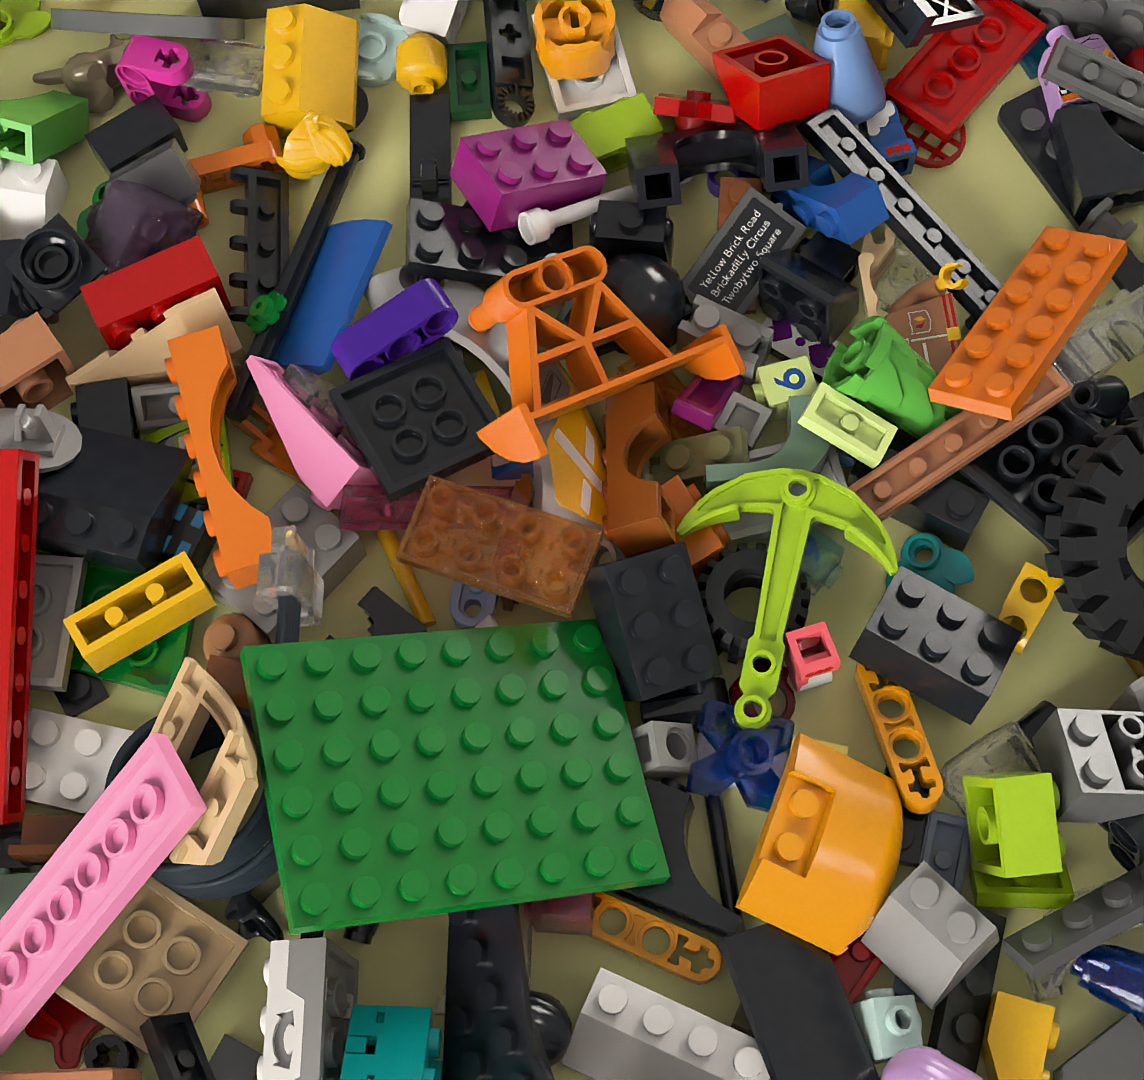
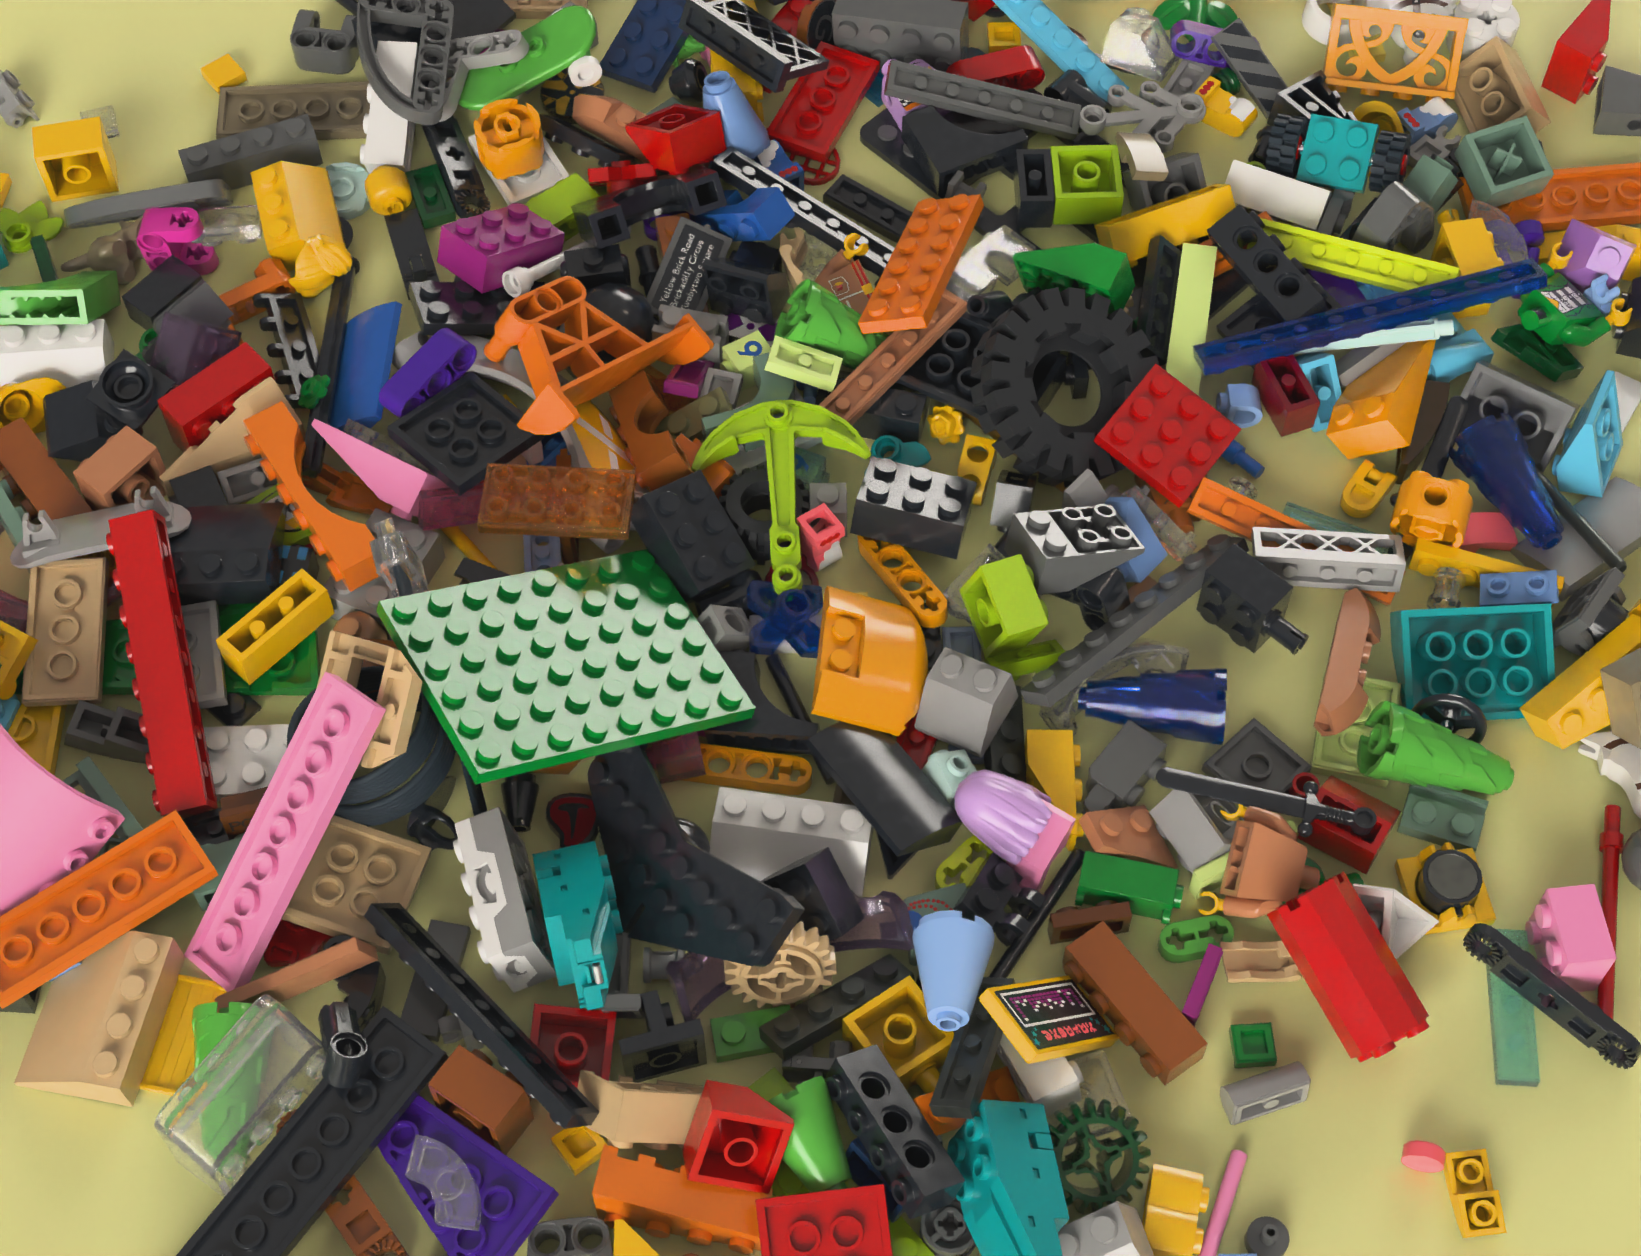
camera: 20 degrees left, 10 degrees down
none -> dark green tile [30,234,59,282]
none -> black plate [539,114,635,167]
none -> piece [546,793,600,848]
none -> black axle [635,245,660,297]
none -> light grey brick [809,482,847,537]
none -> black tile [823,174,912,243]
none -> yellow plant [927,405,965,445]
none -> slope [990,470,1037,533]

